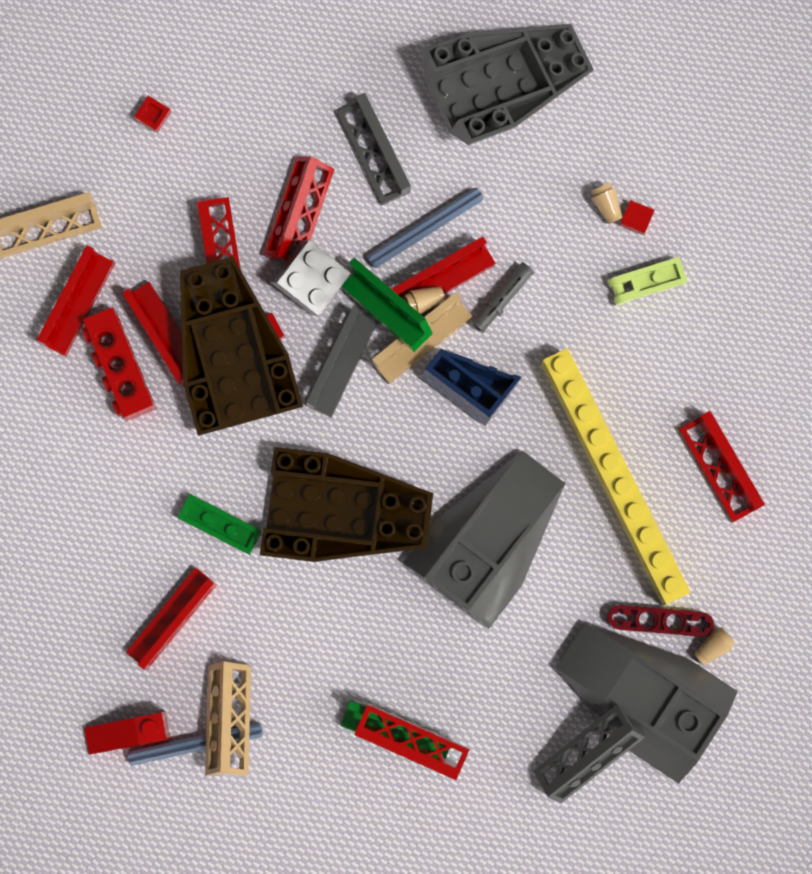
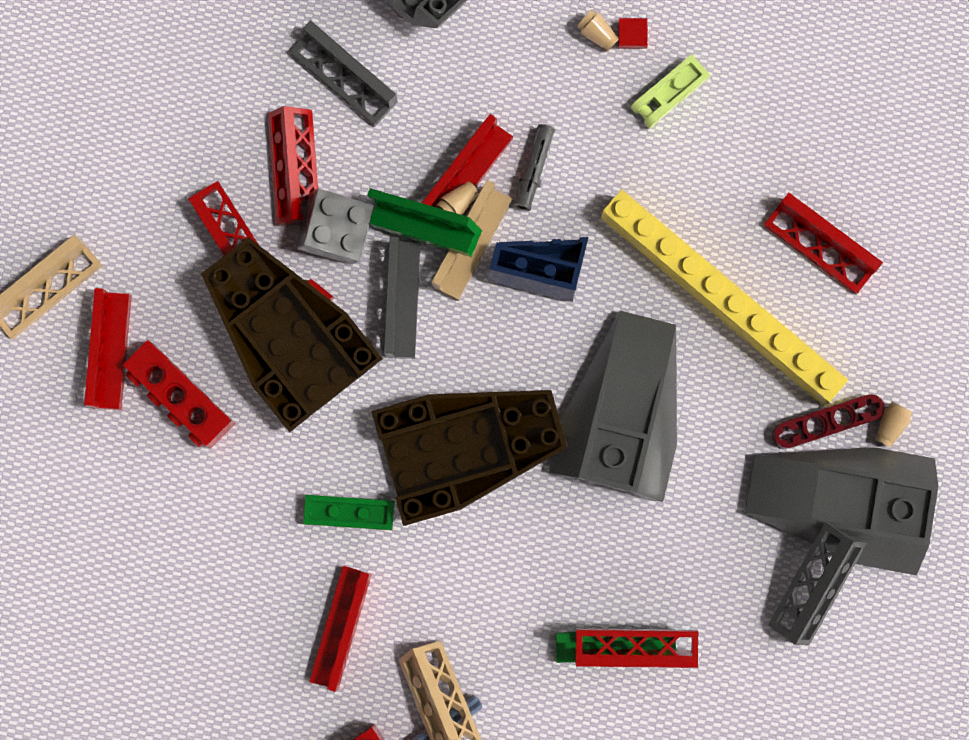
camera: 20 degrees left, 0 degrees up
red fence [122,282,184,386] -> none
red plate [134,95,172,134] -> none
sand blue axle [368,188,483,268] -> none

